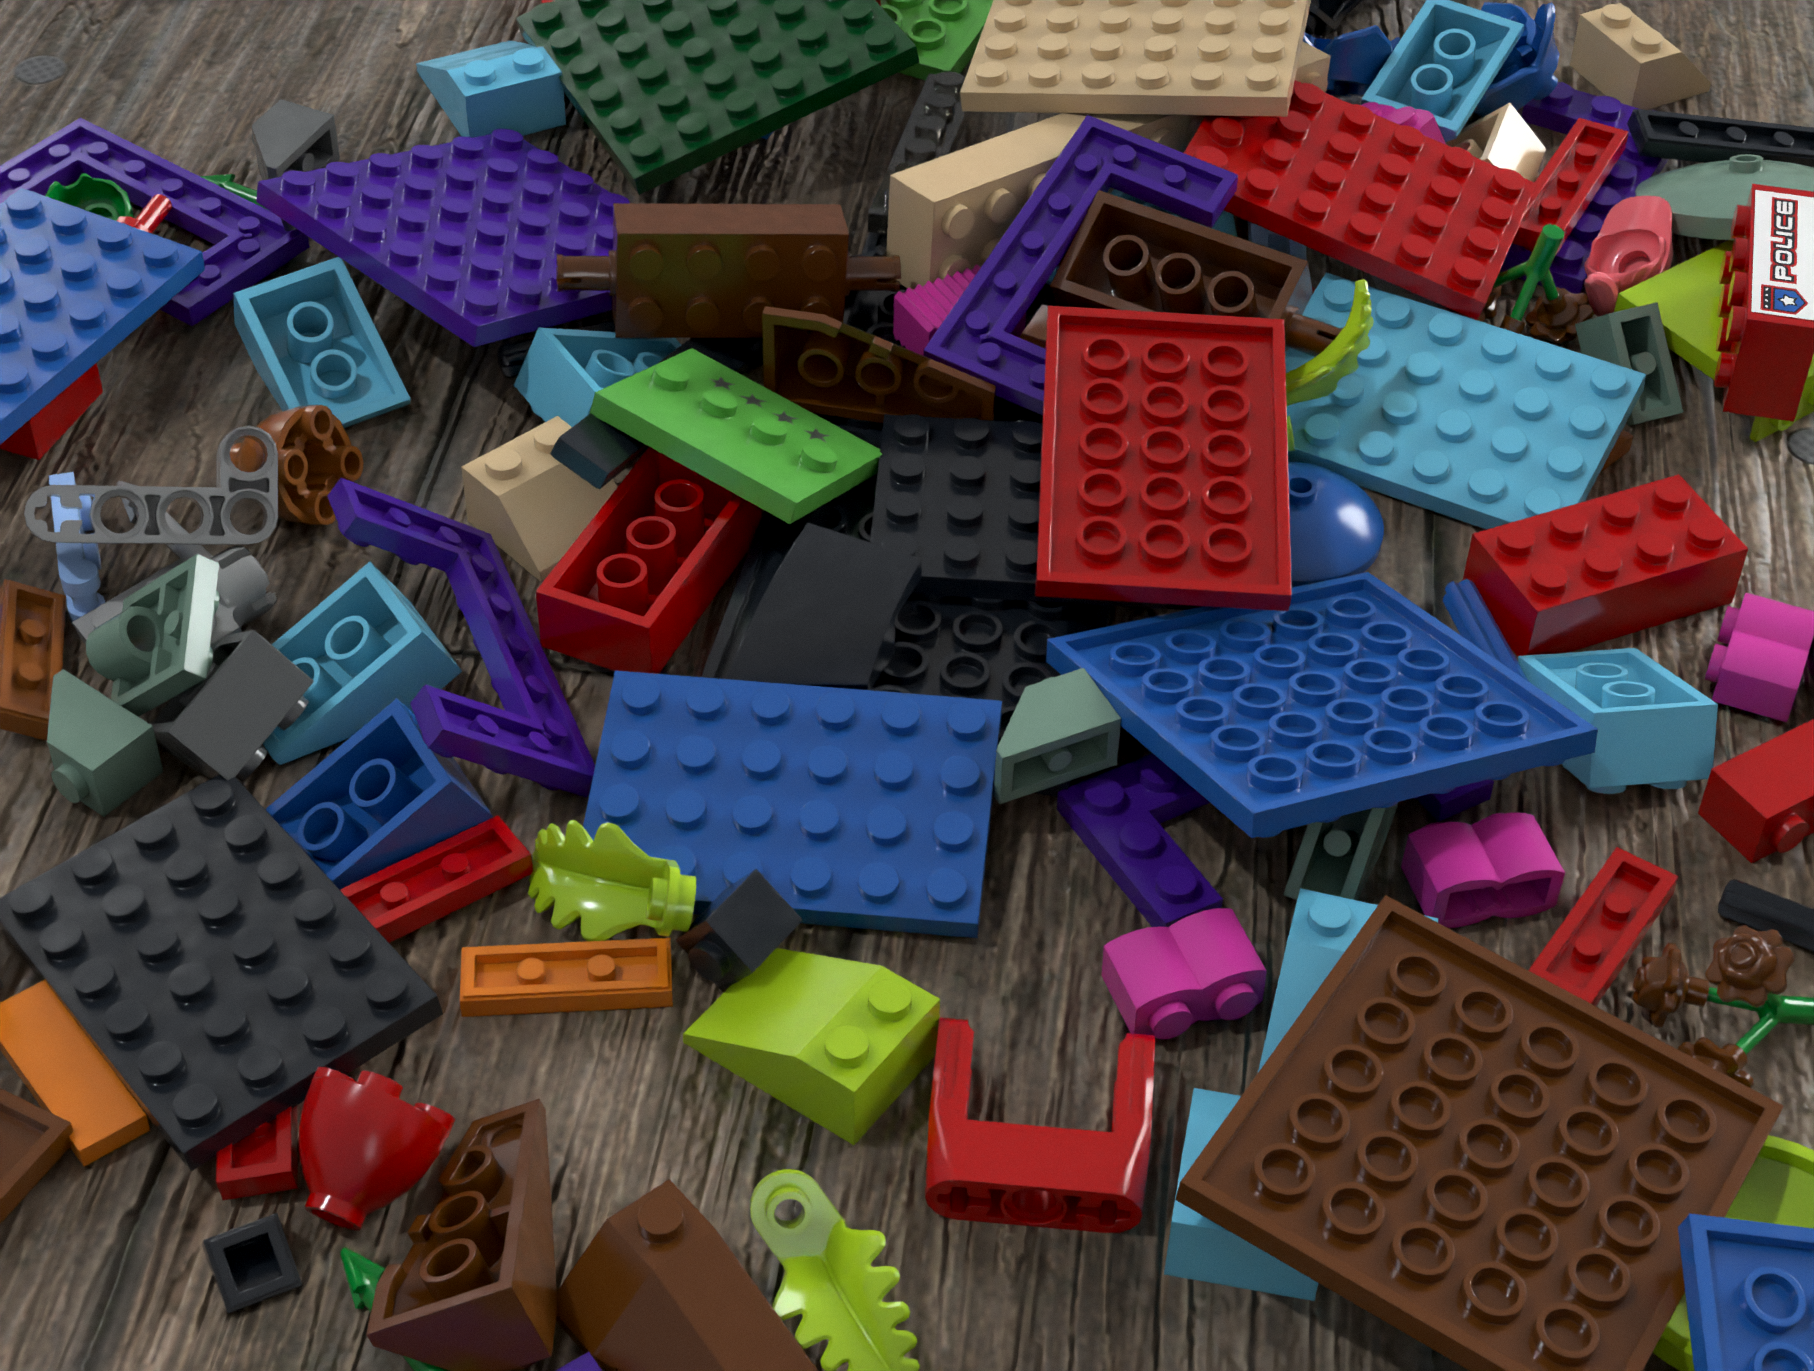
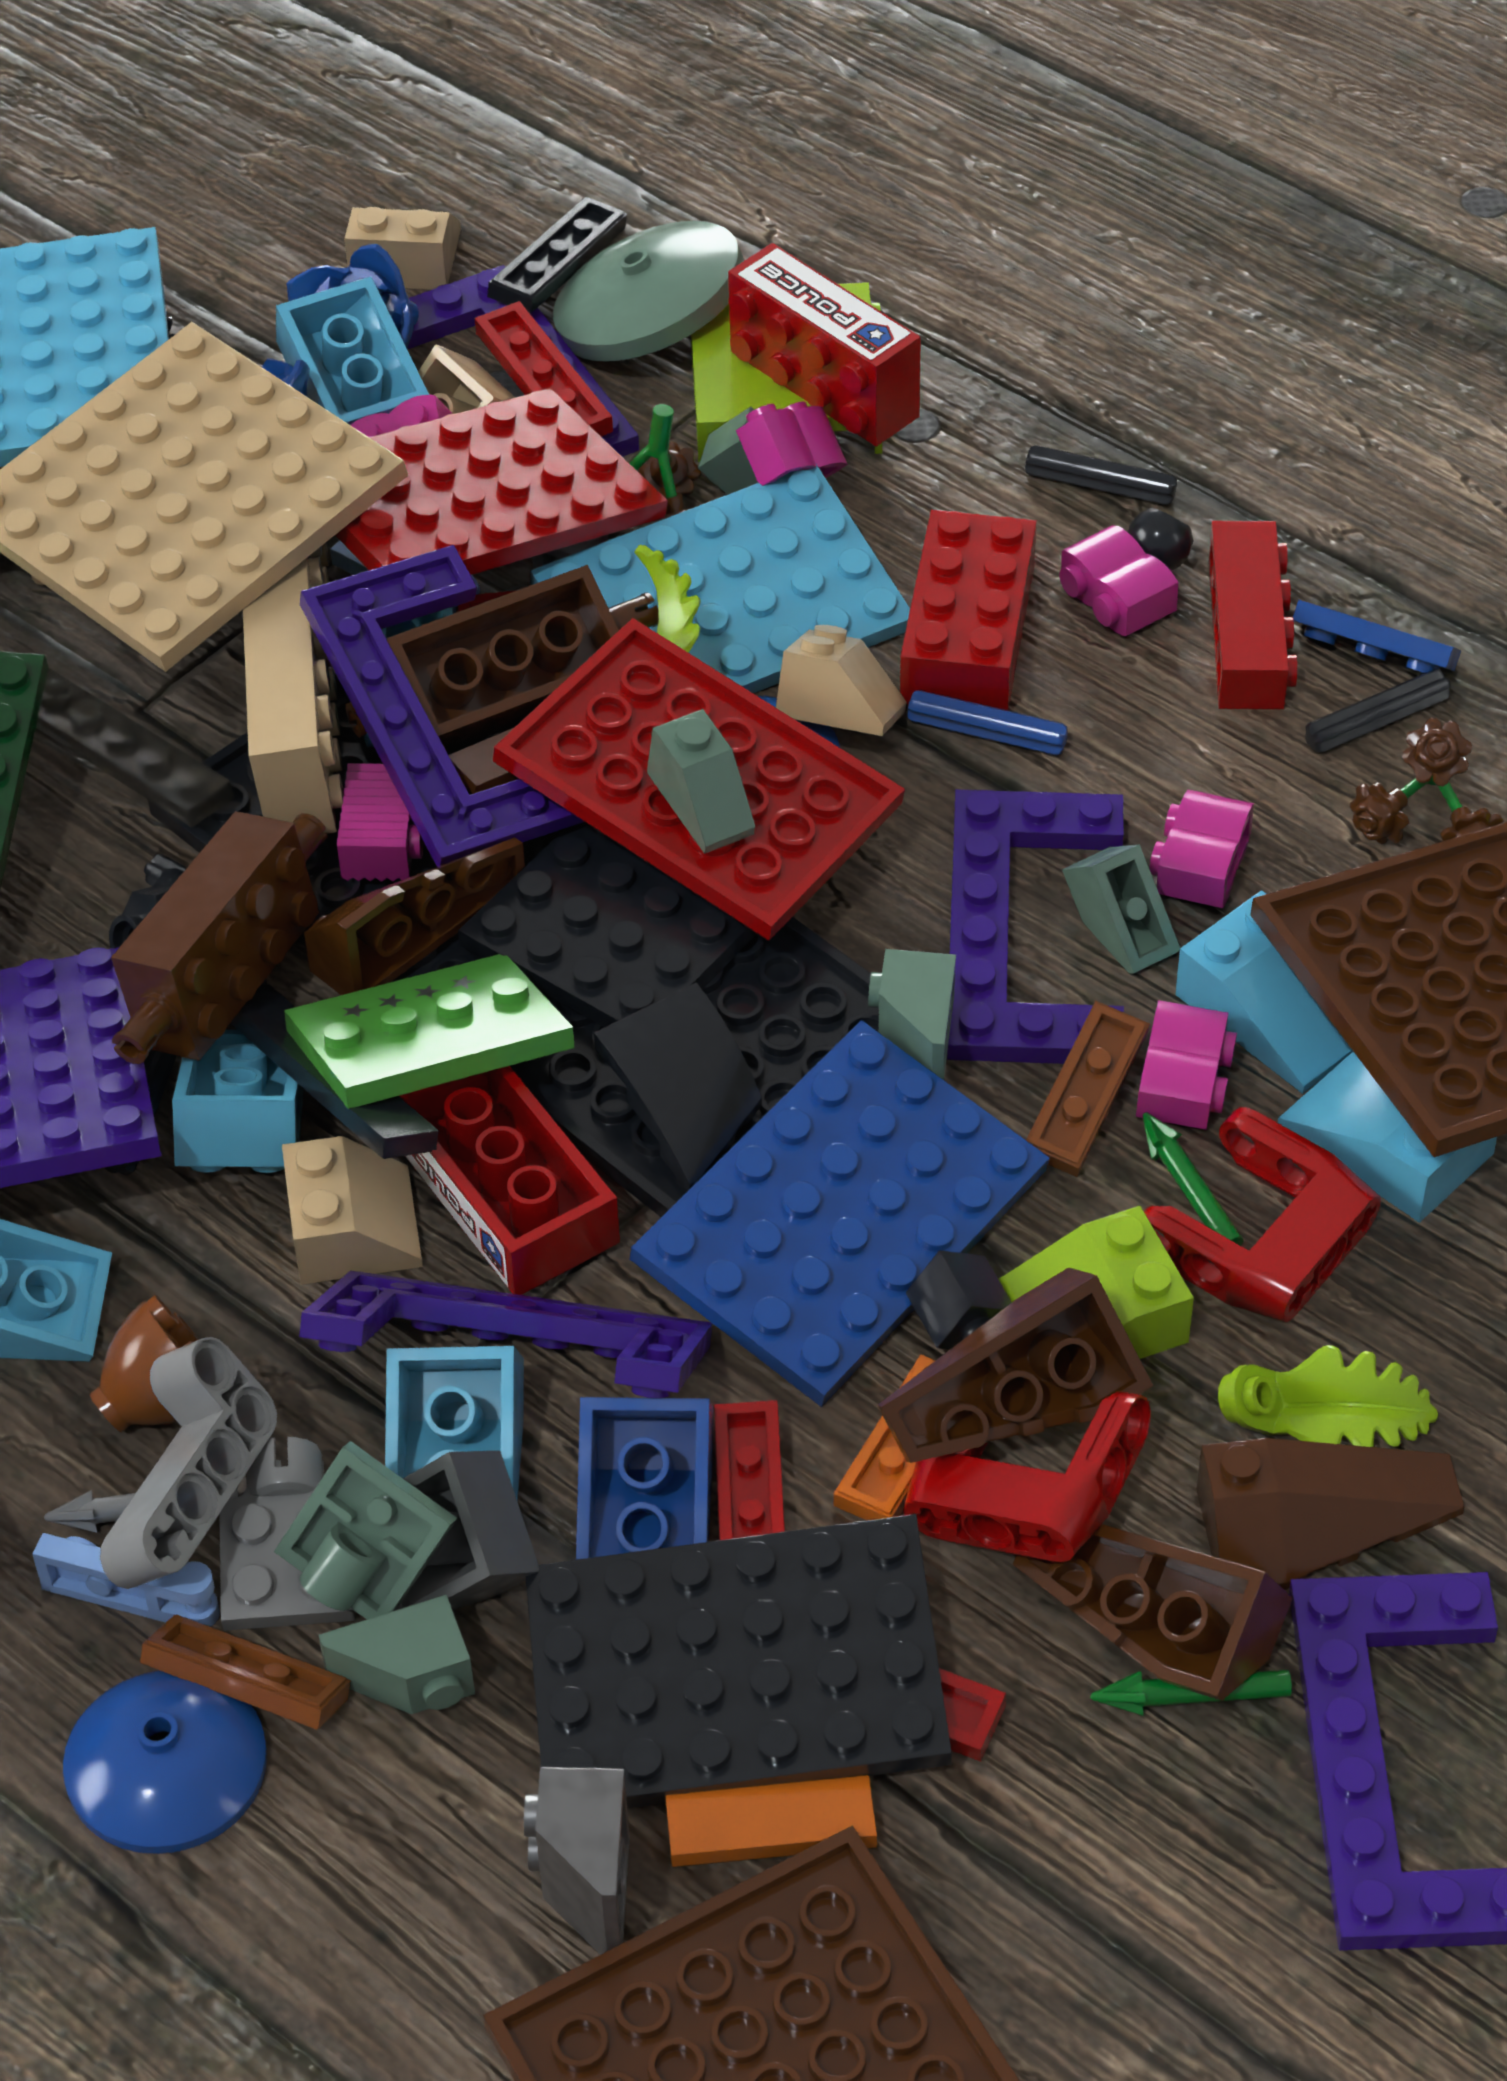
camera: 55 degrees left, 5 degrees up
black slope [202,1213,302,1314] -> none
red piece [299,1067,456,1231] -> none
lime plant [528,820,696,941] -> none
blue plate [1046,572,1598,838] -> none
medium azure slope [1518,648,1718,794] -> none
red plate [1528,847,1679,1006] -> none
coral hair [1584,196,1673,317] -> none
none -> sand green slope [647,709,756,854]
none -> dark pink brick [736,401,848,486]
none -> tan slope [776,625,907,736]
none -> reddish brown wedge [877,1267,1153,1463]
none -> red connector [903,1391,1151,1562]
none -> dark orange tile [1026,1001,1150,1177]
none -> green piece [1142,1112,1243,1246]

